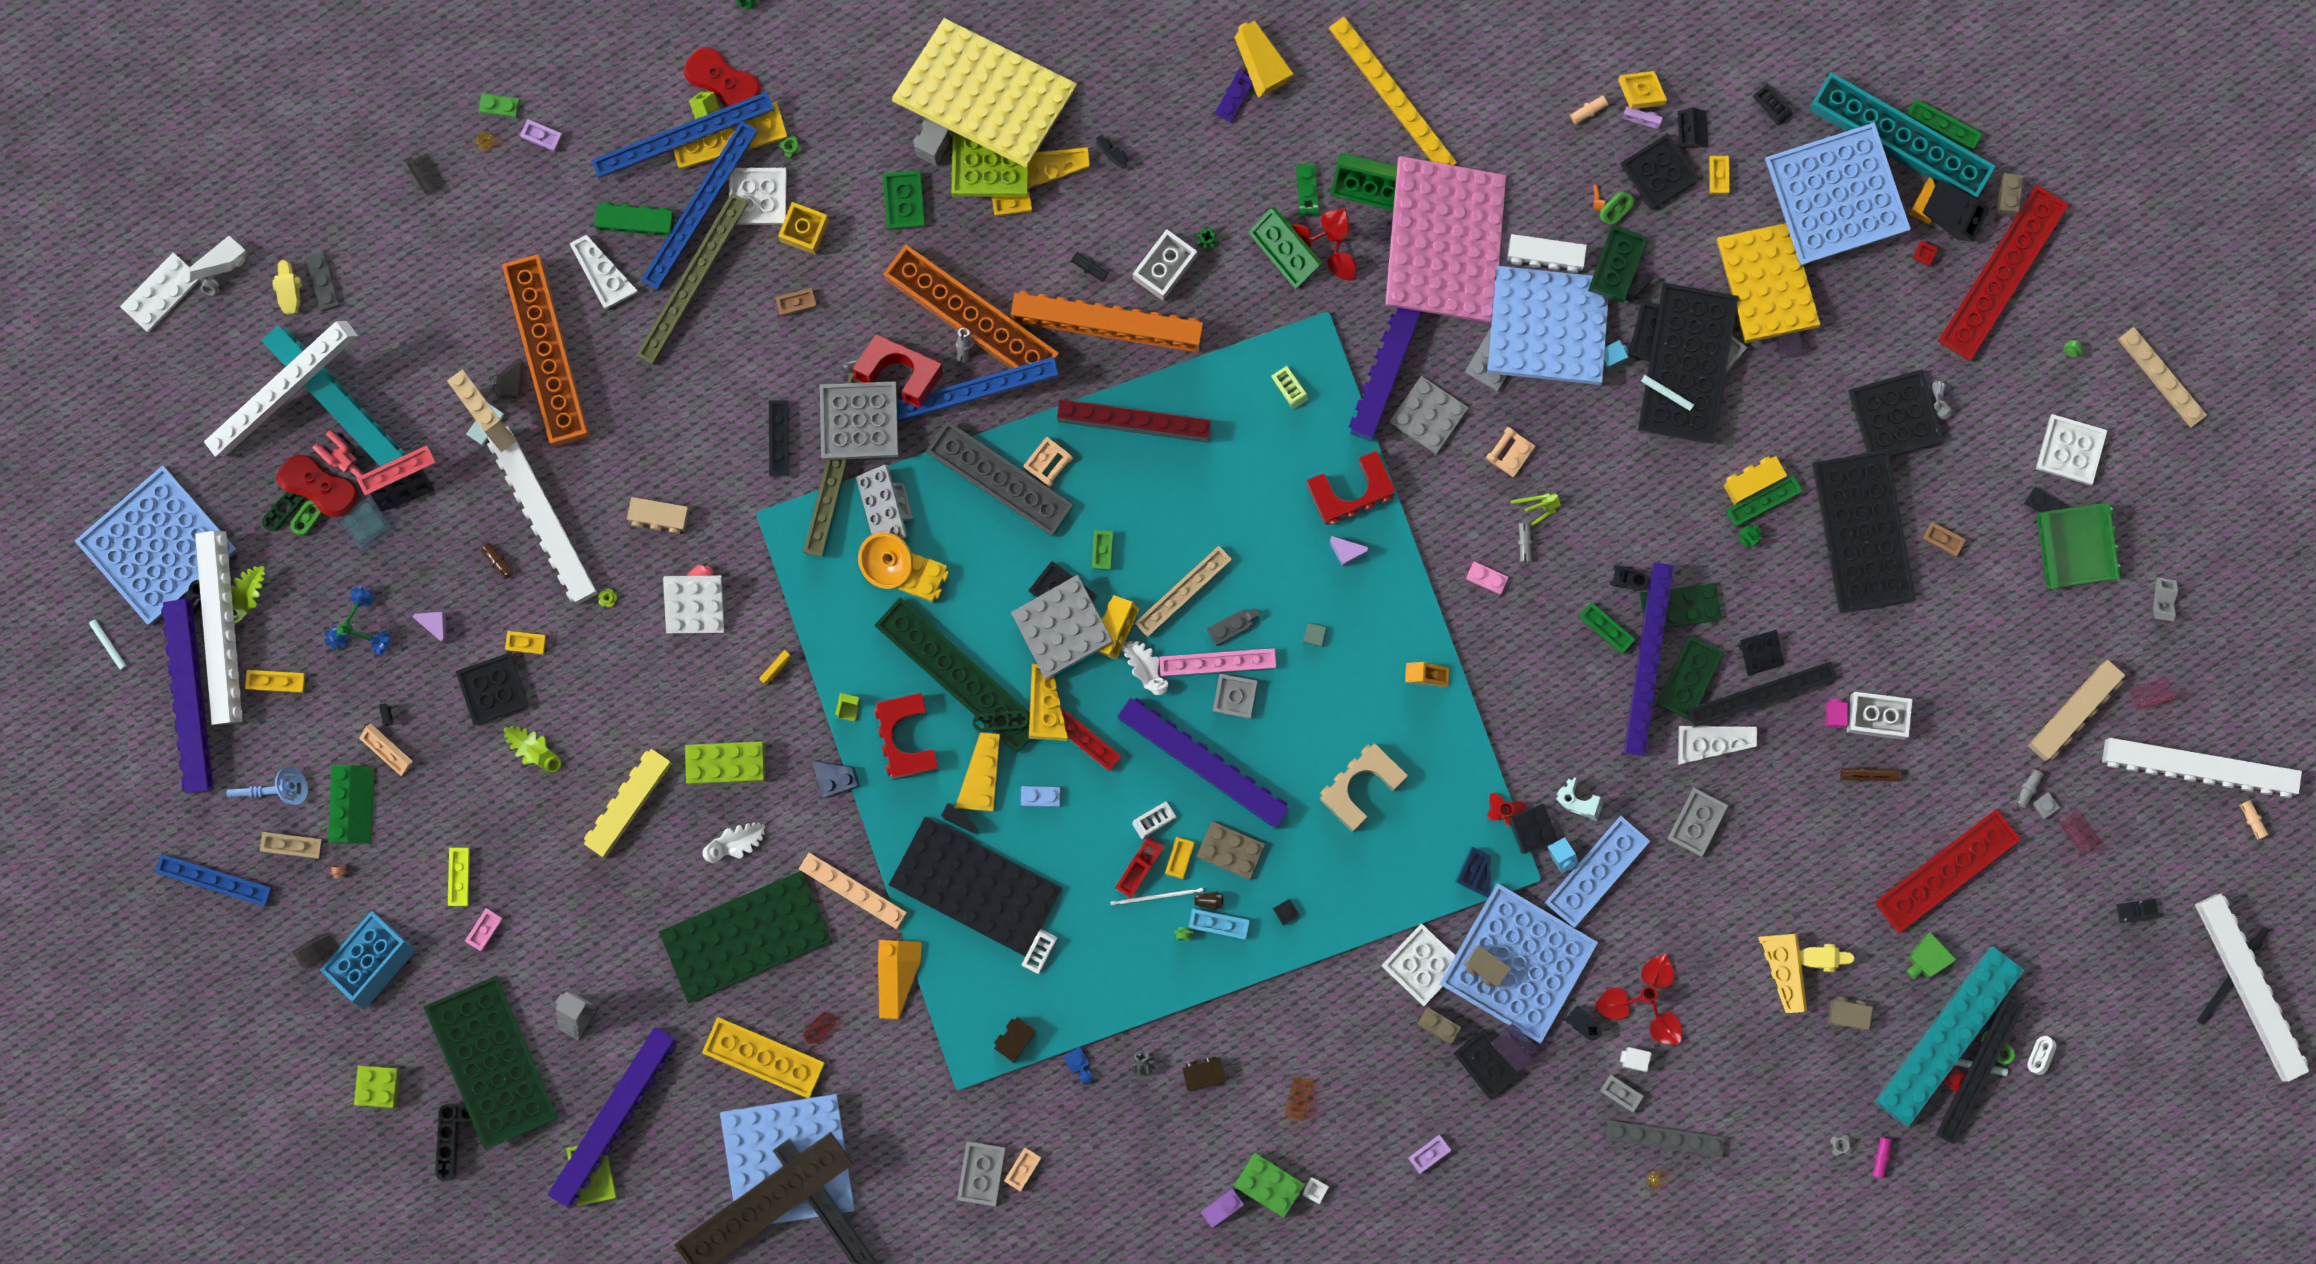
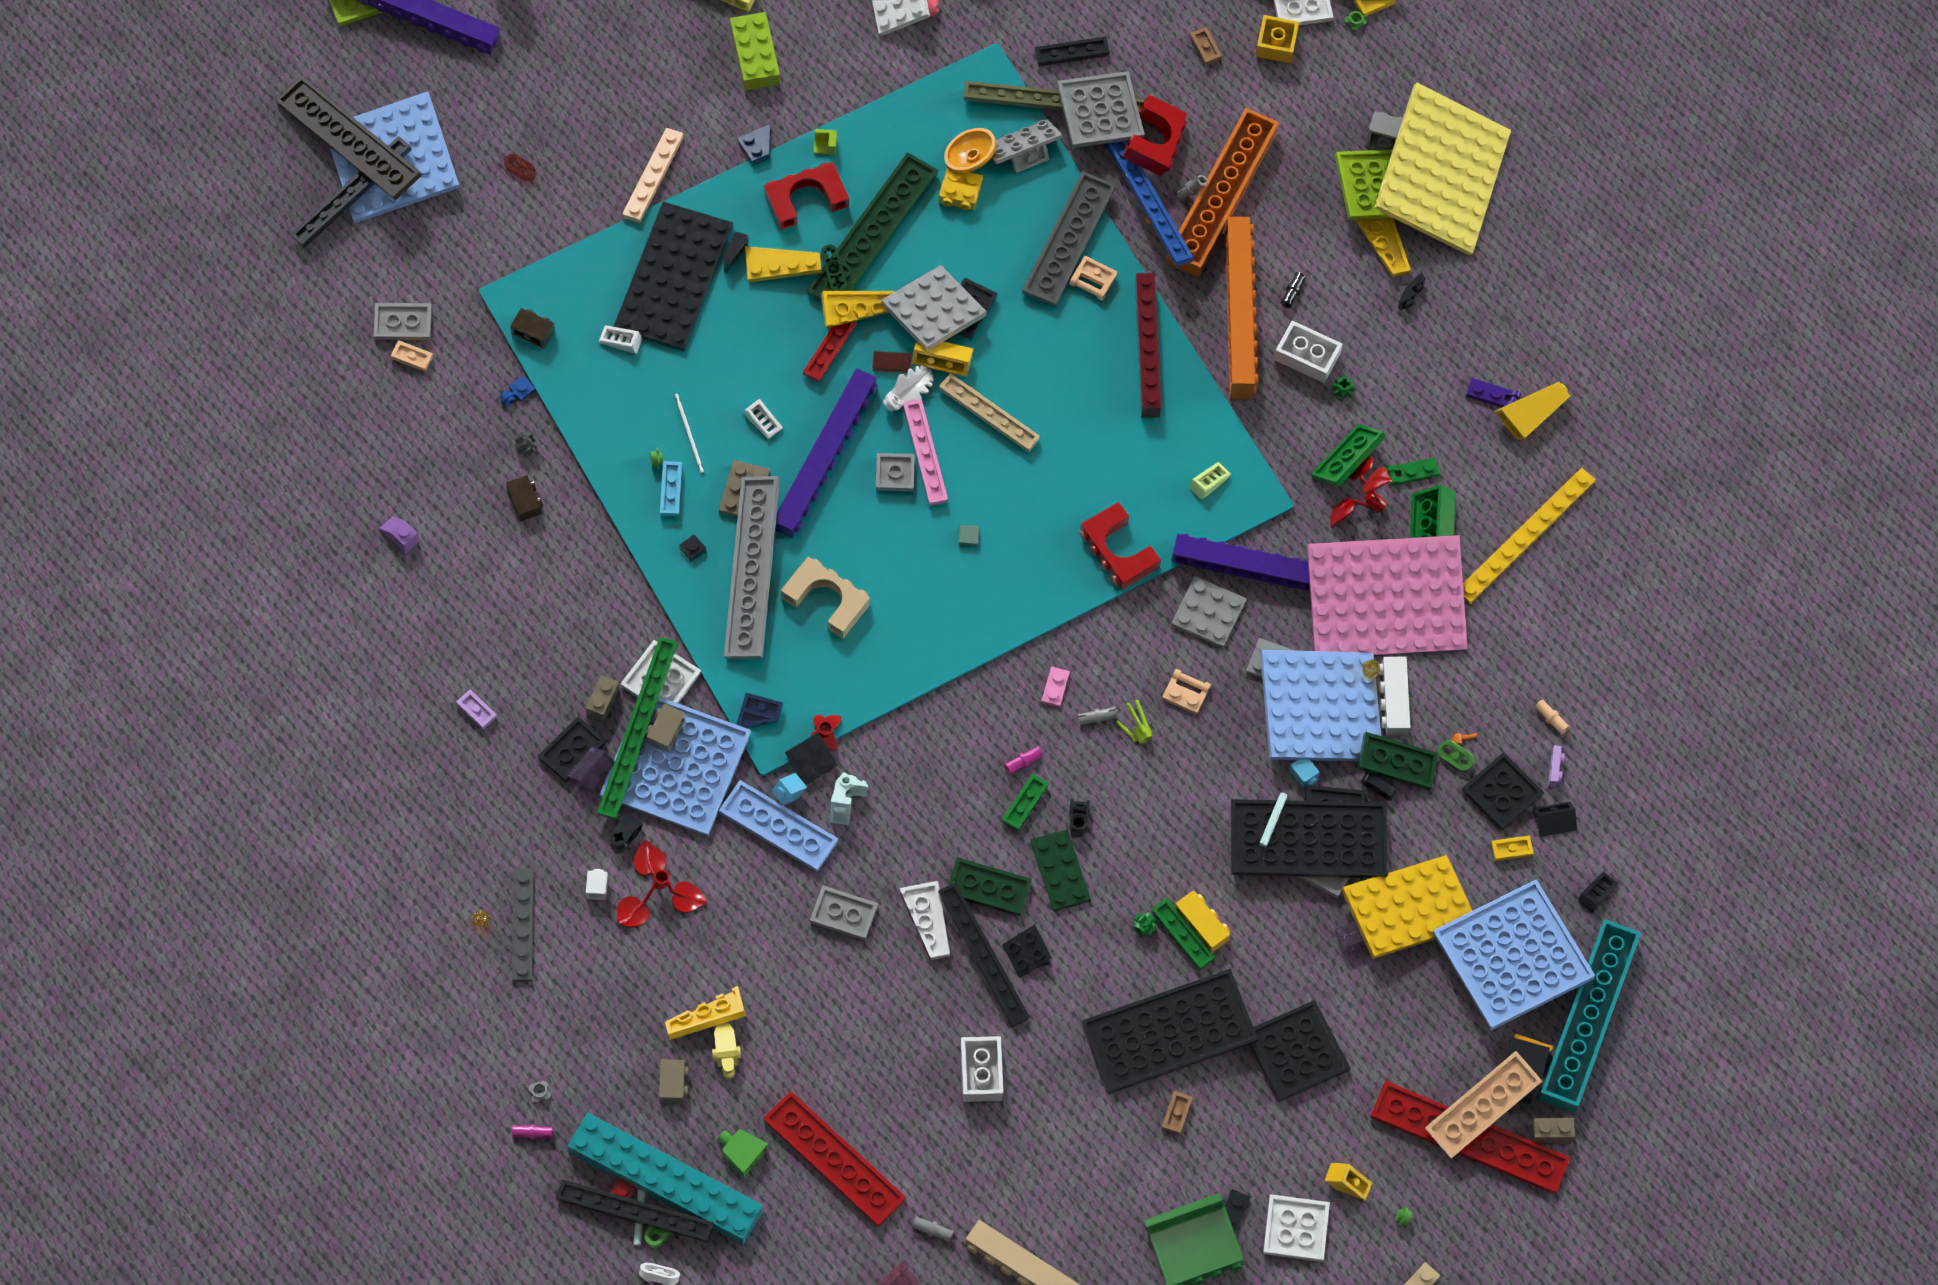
camera: 75 degrees right, 15 degrees down
dark green plate [659,871,832,1003] -> none
yellow plate [702,1017,825,1098] -> none
white plant [703,822,765,863] -> none
yellow tile [759,650,791,685] -> none
light orange wedge [878,940,922,1019] -> none
green plate [883,170,925,230] -> none
yellow plate [992,192,1032,217] -> none
light blue plate [1021,786,1060,807] -> none
bright green plate [1092,530,1113,570] -> none
red slope [1115,836,1165,898] -> none
yellow tile [1165,837,1195,880] -> none
dark brown cone [1194,891,1224,910] -> none
dark grey hinge [1207,608,1260,646] -> none
bright green brick [1234,1153,1305,1218] -> none
clear orange slope [1285,1076,1313,1121] -> none
white plate [1302,1177,1329,1204] -> none
lavender slope [1330,536,1368,566] -> none
light orange slope [1405,662,1449,687] -> none
light grey plate [1600,1075,1644,1113] -> none
yellow plate [1618,71,1667,109] -> none
dark purple brick [1623,562,1673,756] -> none
dark pink brick [1825,699,1848,728] -> none
reddish brown pin [1840,767,1901,782] -> none
green plate [1906,99,1982,151] -> none
red plate [1912,240,1938,266] -> none
light grey piece [1932,381,1952,420] -> none
light grey plate [2032,792,2060,819] -> none
none -> green plate [597,636,678,820]
none -> light grey plate [724,476,780,659]
none -> clear red tile [872,351,911,373]
none -> dark pink pin [1004,746,1043,775]
none -> yellow slope [1324,1163,1372,1201]
none -> clear yellow plate [1362,659,1380,678]
none -> light nougat plate [1425,1051,1542,1159]

